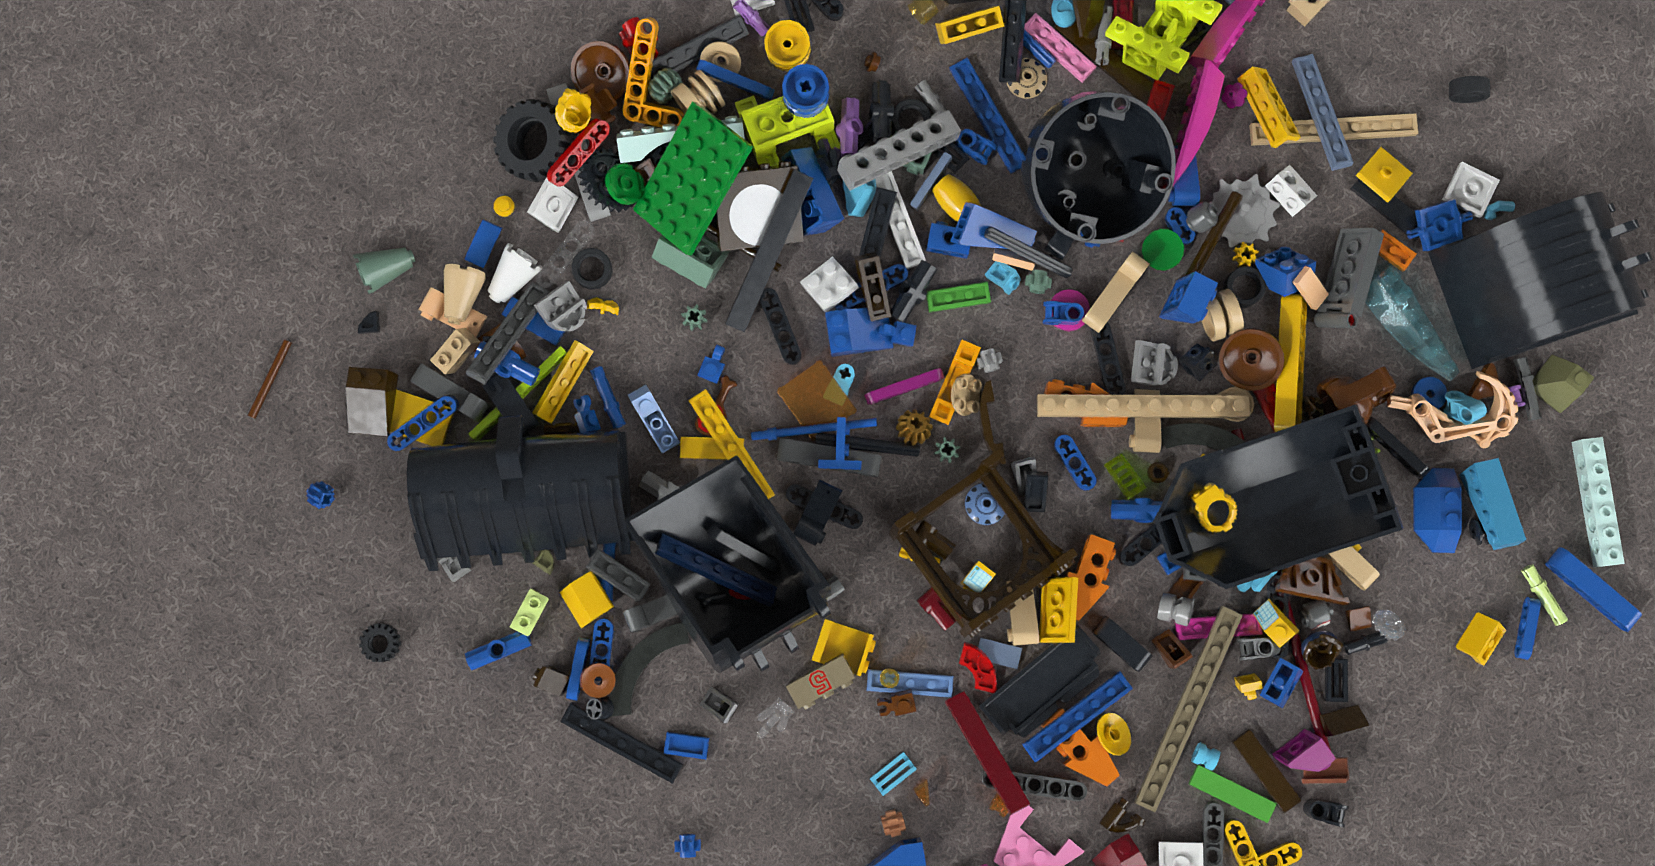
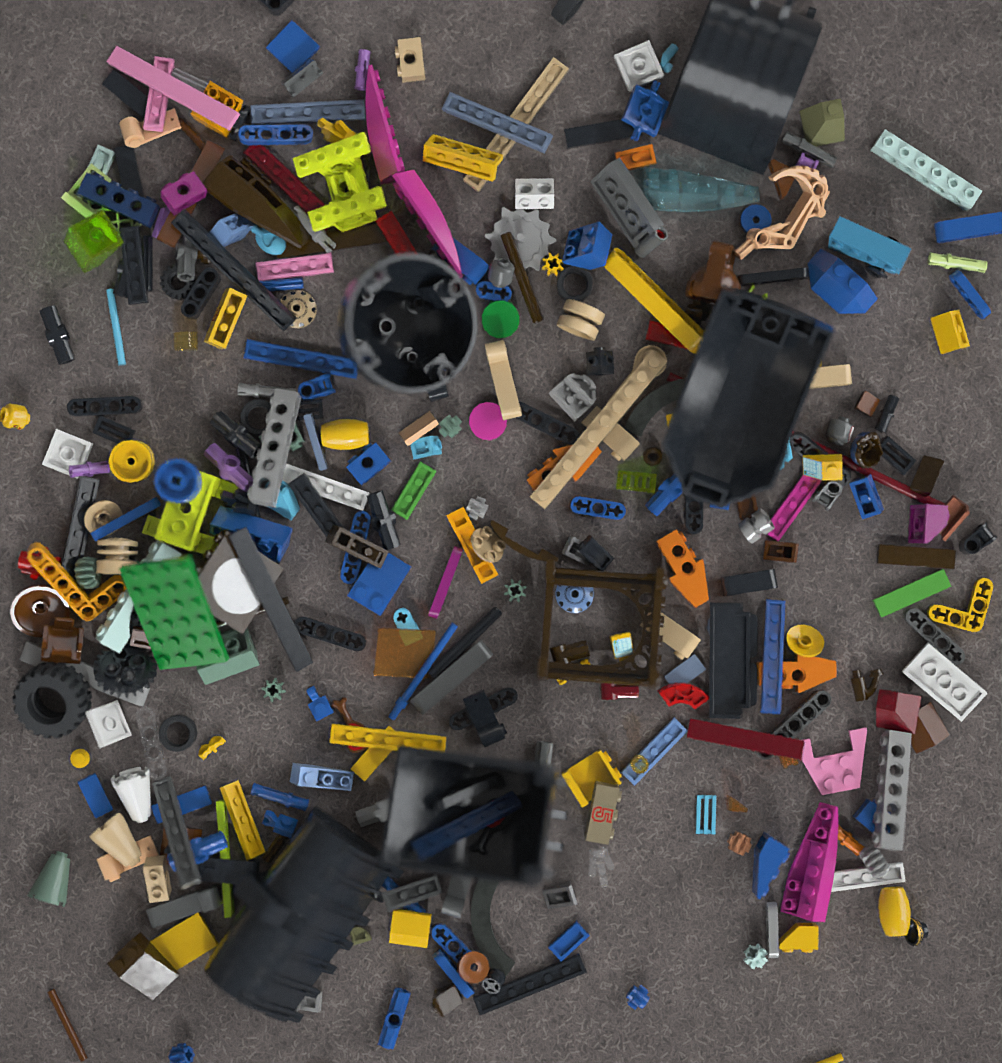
camera: 50 degrees left, 5 degrees up
black tile [358,311,380,334] -> none
blue beam [387,395,459,451] -> none
yellowish green bracket [510,588,549,636] -> none
light grey slope [534,281,587,331] -> none
red beam [547,118,610,187] -> none
yellow hair [555,88,591,133] -> none
green tile [605,163,645,205] -> none
white plate [800,256,859,312] -> none
blue bracket [818,417,862,470] -> none
reddish brown plate [864,51,881,72] -> none
reddish brown plate [877,689,917,716] -> none
blue plate [879,321,916,347] -> none
pearl gold gear [896,409,933,446] -> none
slope [950,202,1037,249] -> none
black axle [984,226,1073,278] -> none
yellow tile [1039,577,1078,643] -> none
blue piece [1043,301,1084,325] -> none
dark tan plate [1134,606,1243,812] -> none
blue slope [1159,271,1218,323] -> none
yellow piece [1191,483,1238,533] -> none
medium azure wheel [1191,742,1220,771] -> none
reddish brown dish [1219,328,1284,391] -> none
magenta plant [1222,83,1248,109] -> none
yellow tile [1234,673,1263,700] -> none
reddish brown wing [1275,557,1350,605] -> none
light nougat tile [1293,266,1329,310] -> none
yellow plate [1356,147,1413,203] -> none
clear gear [1372,610,1405,641] -> none
medium azure piece [1444,391,1487,425] -> none

